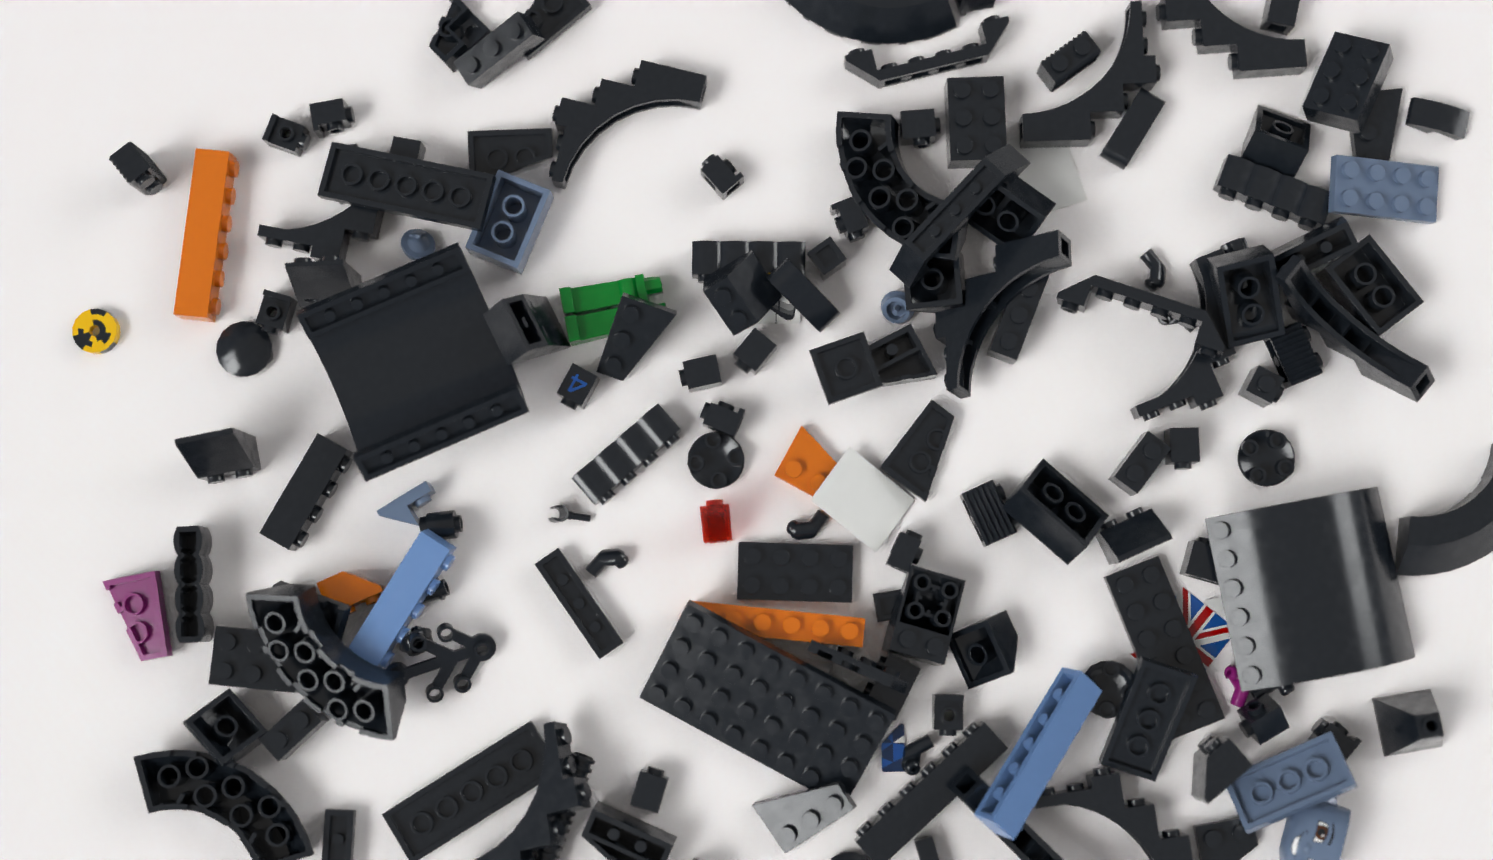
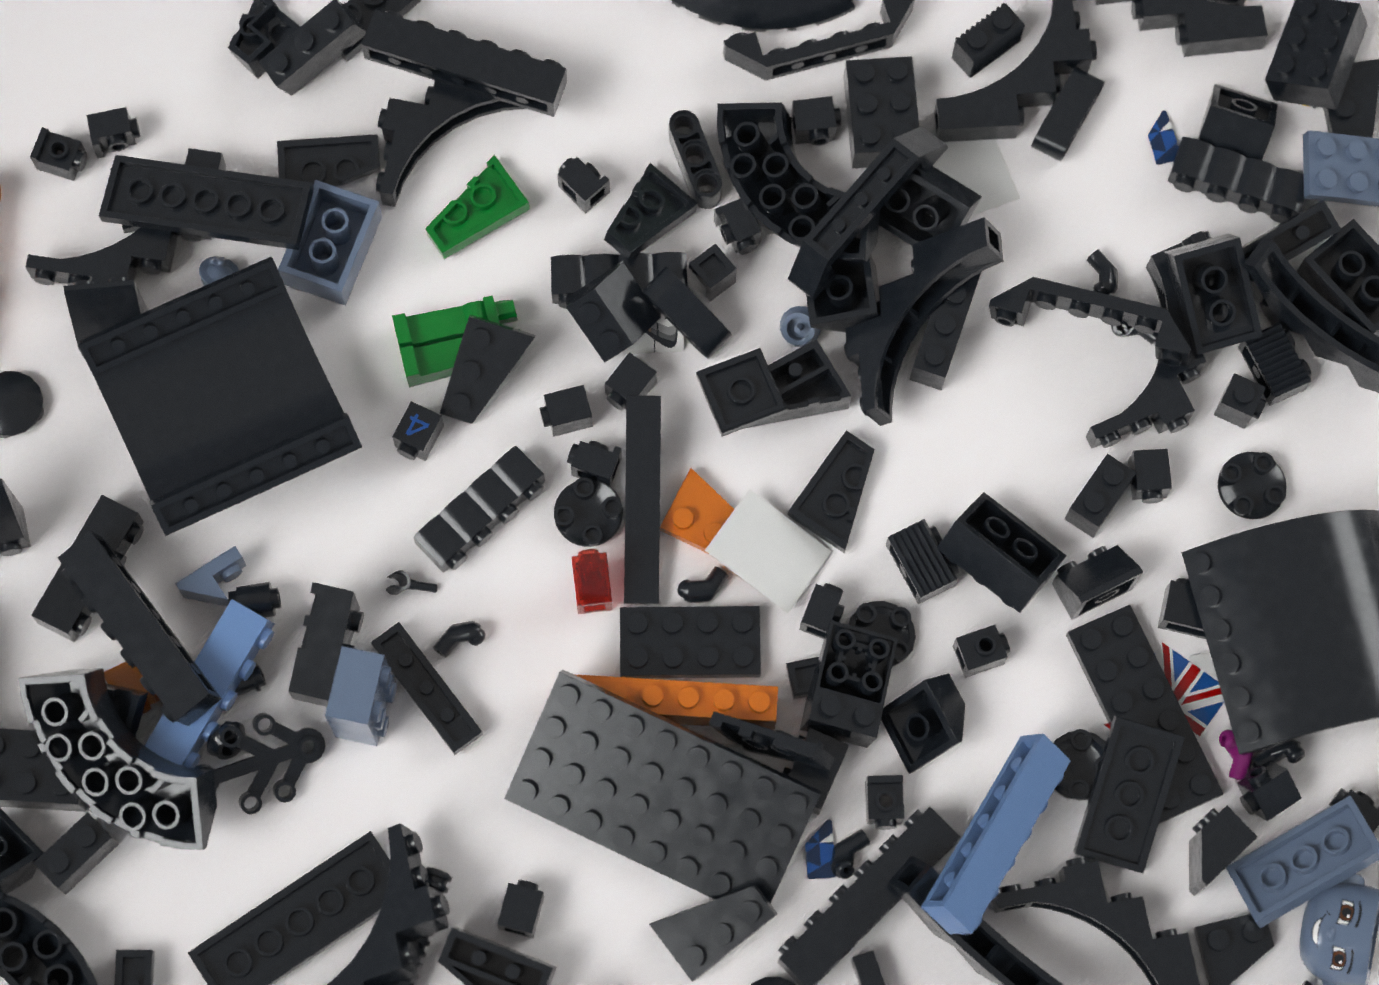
camera: 10 degrees left, 10 degrees down
black brick [256,289,298,336] -> none
black slope [483,294,571,366] -> none
none -> black brick [58,531,221,726]
none -> black wedge [288,582,364,707]
none -> sand blue brick [325,646,397,746]
none -> black brick [361,9,567,117]
none -> green wing [425,155,530,260]
none -> black wing [604,163,698,261]
none -> black tile [624,395,661,604]
none -> black beam [668,110,722,209]
none -> black dish [848,601,916,667]
none -> black brick [953,625,1010,678]
none -> sticker [1148,110,1178,165]

